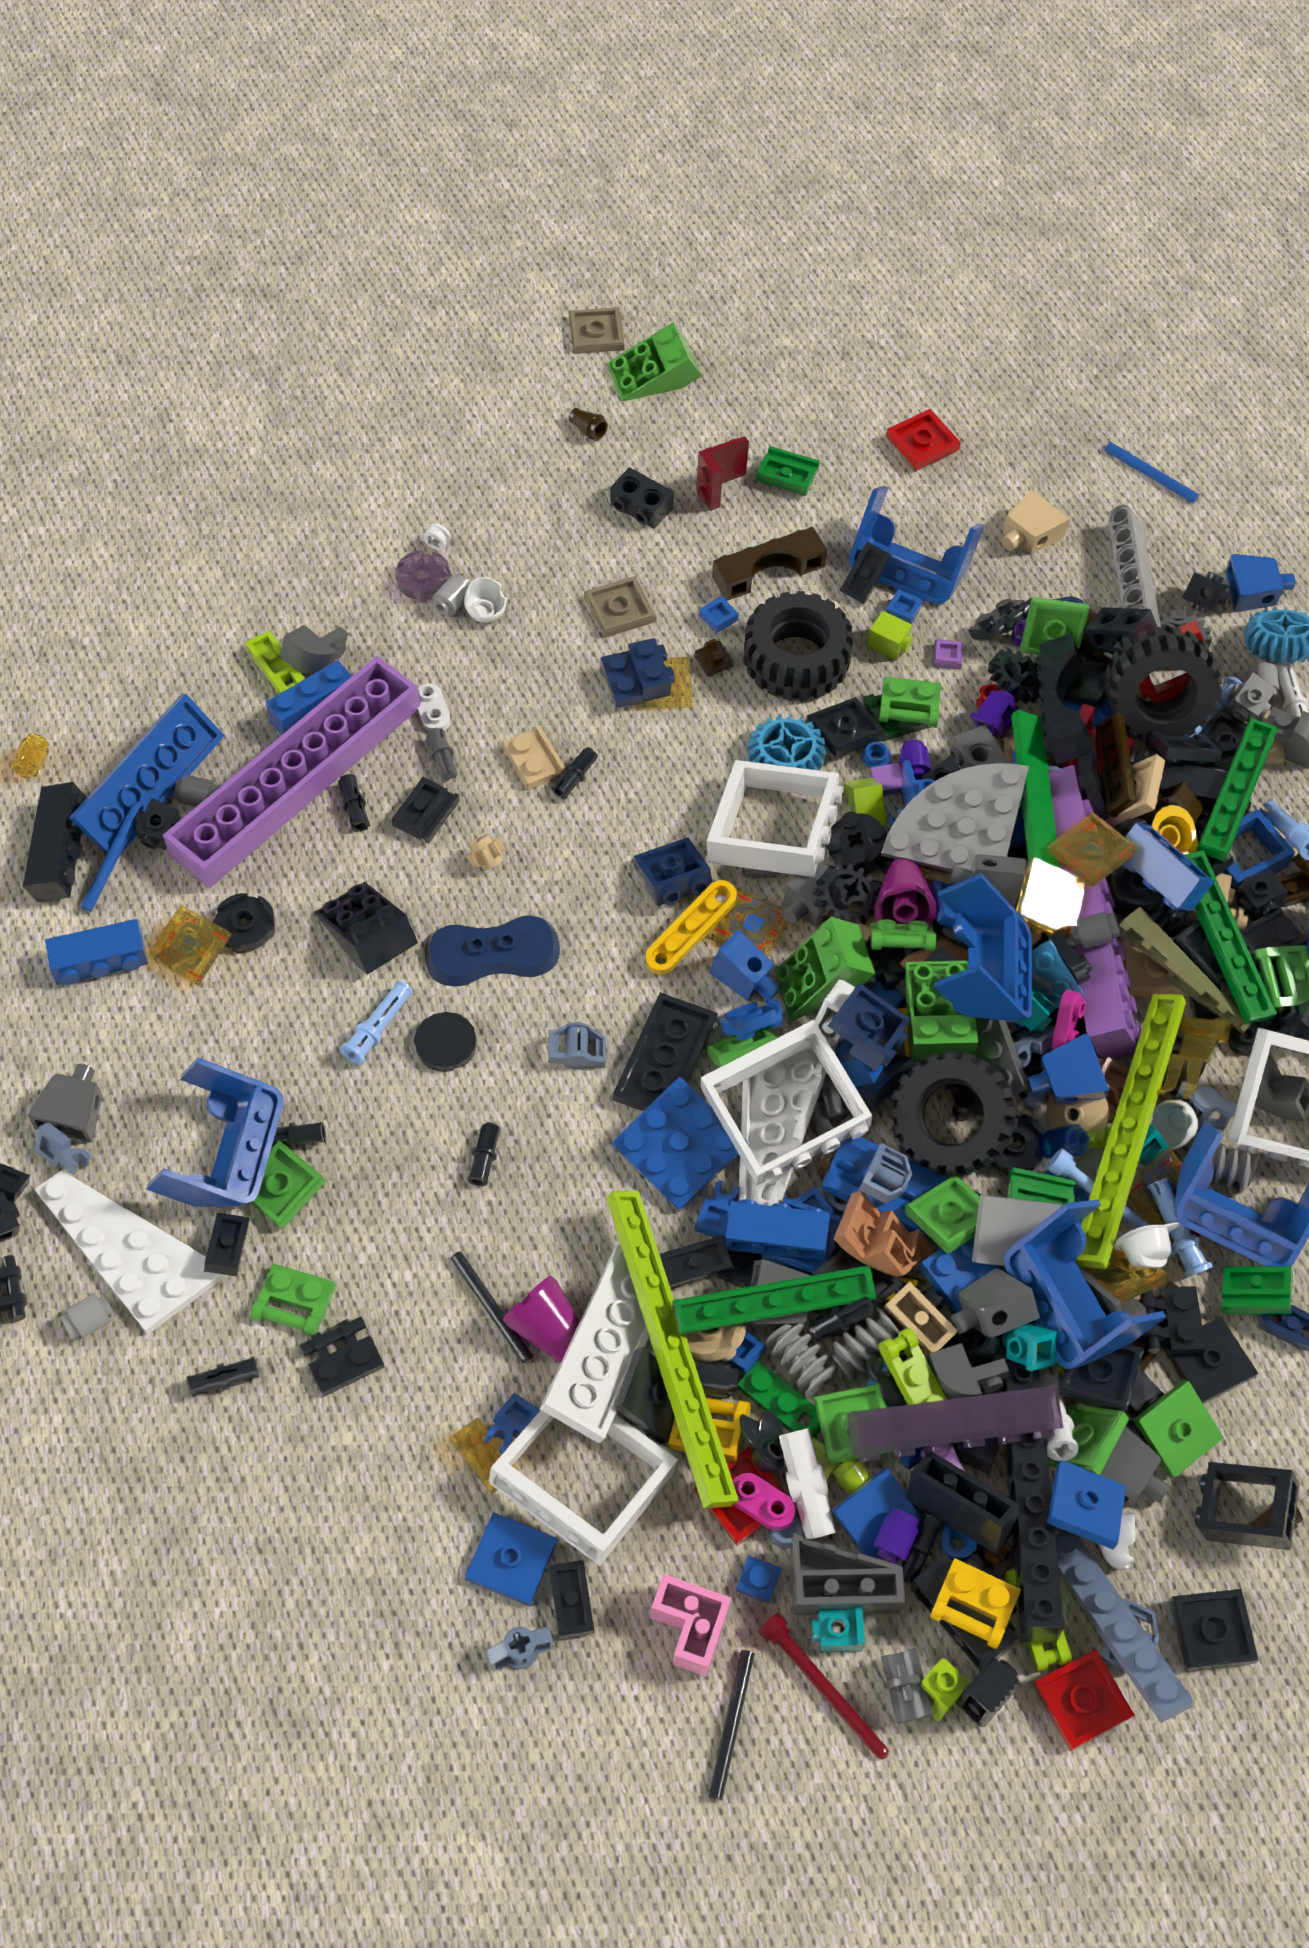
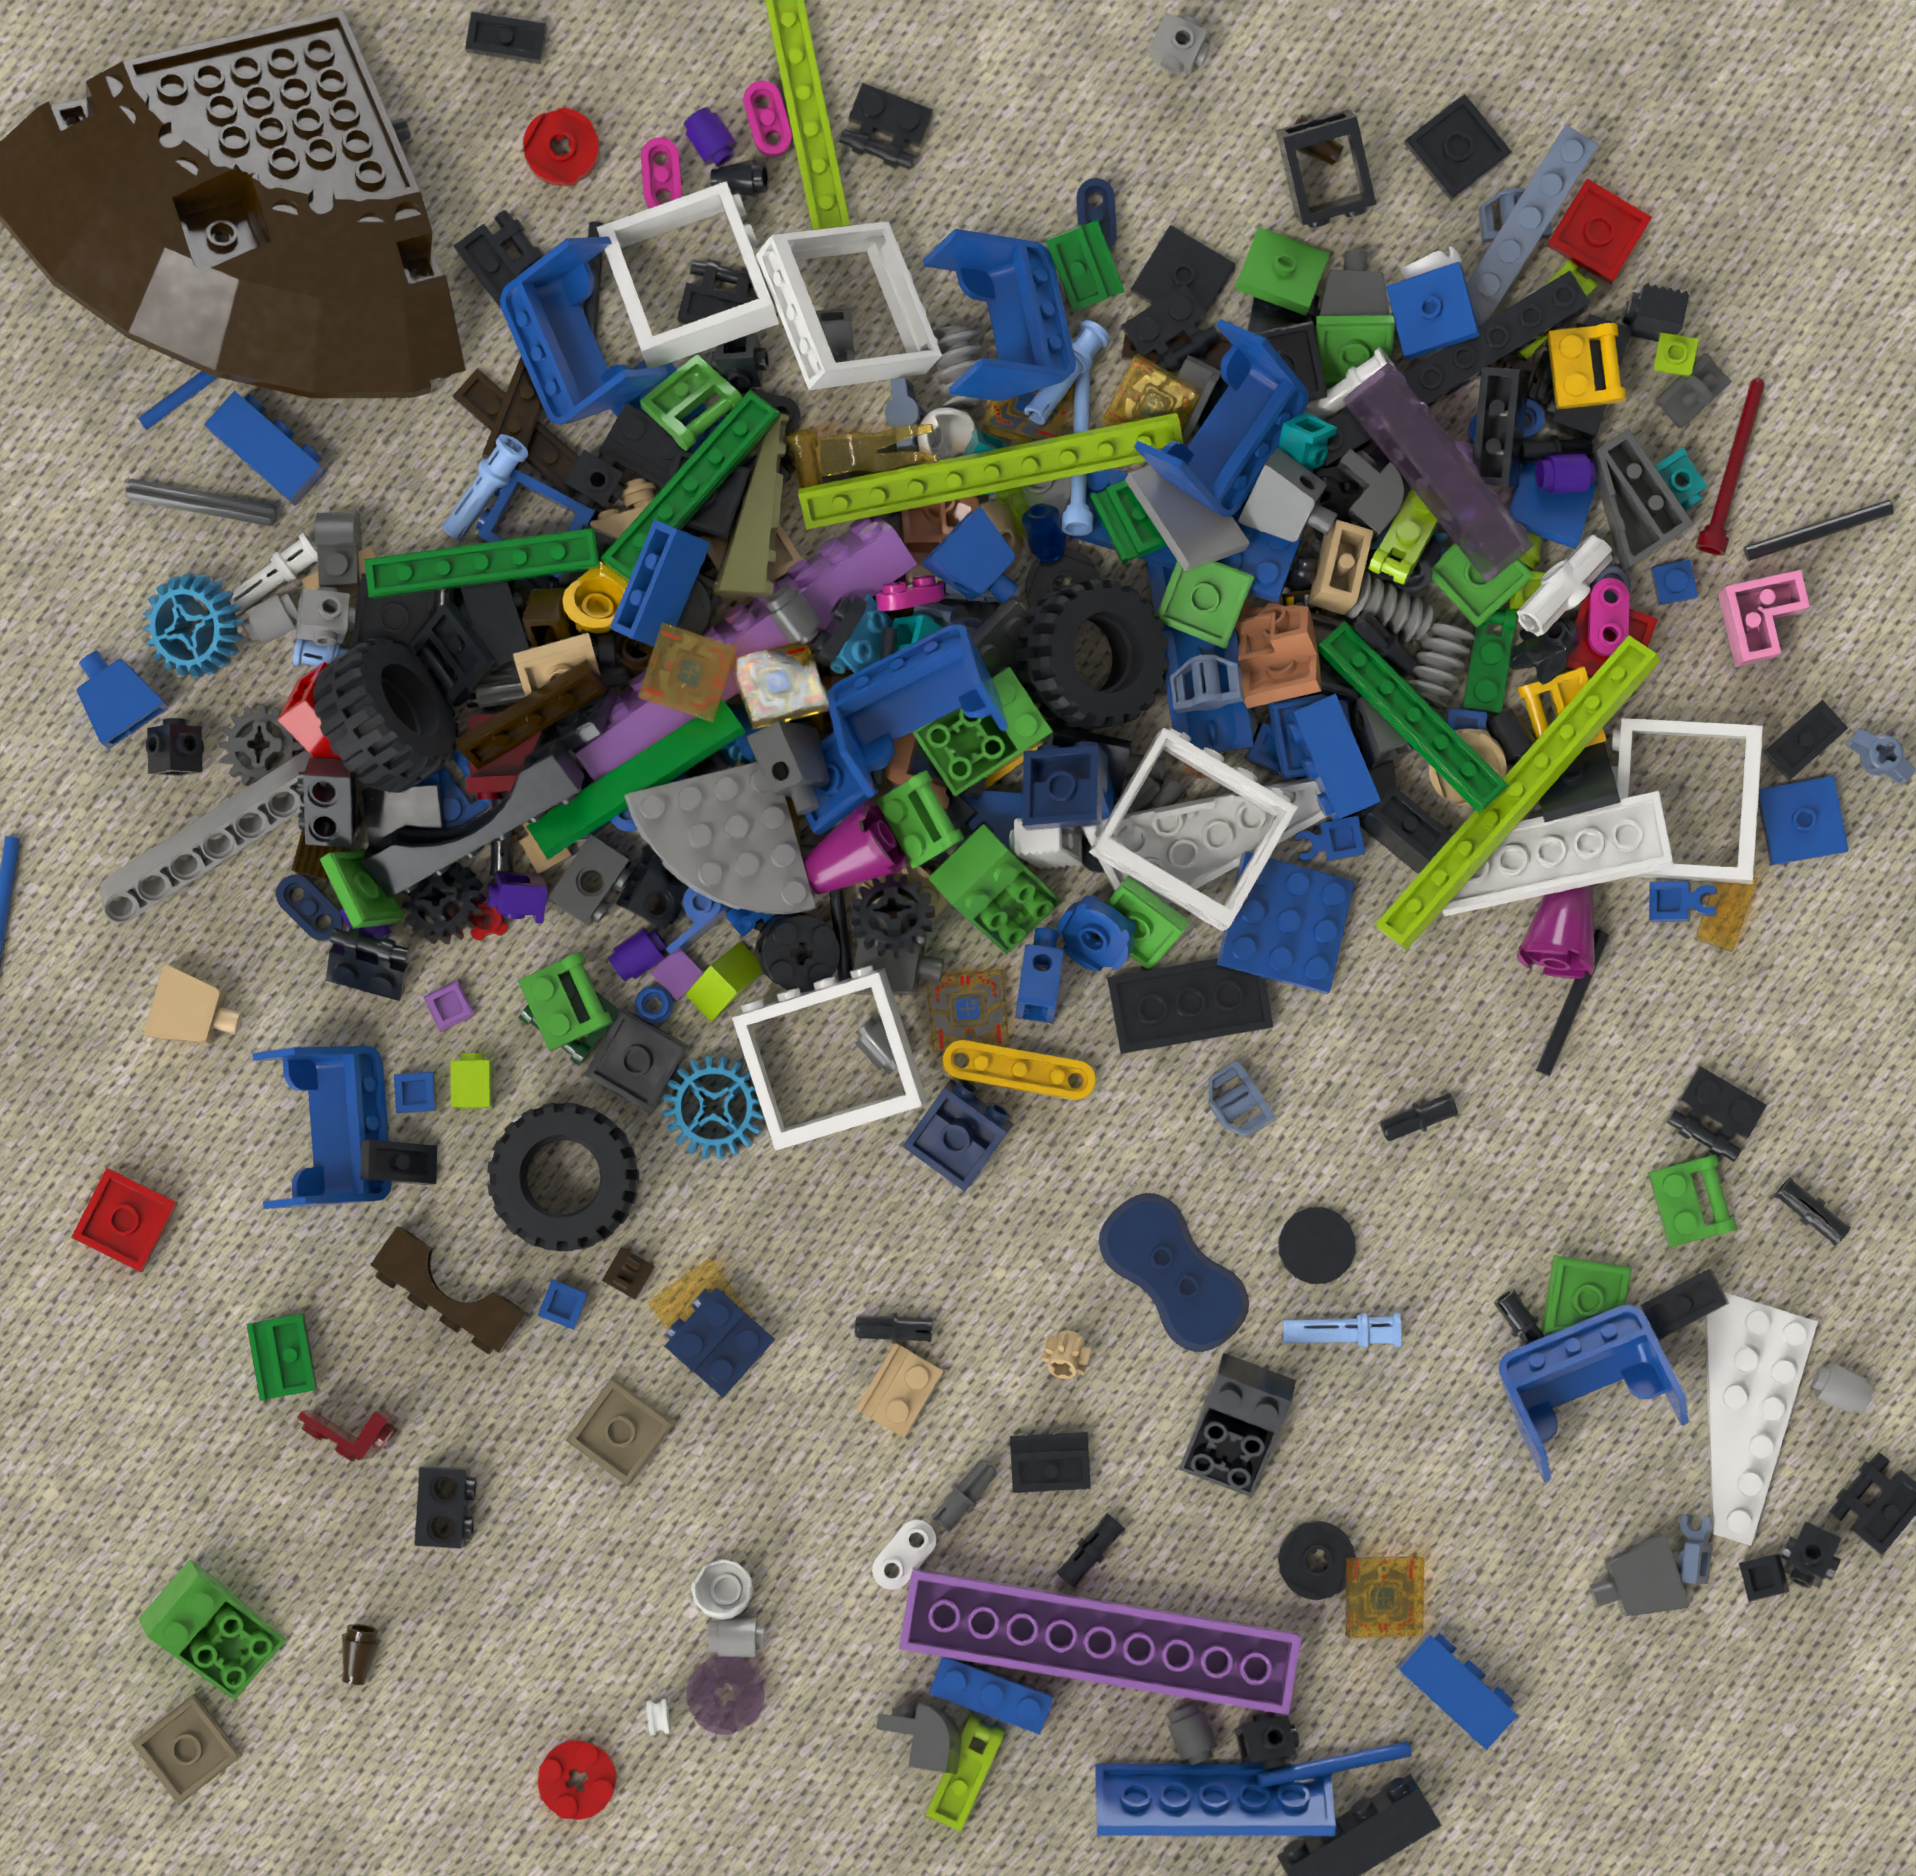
camera: 120 degrees left, 25 degrees up
white piece [1114,1222,1179,1269] -> none
none -> red plate [537,1739,617,1820]

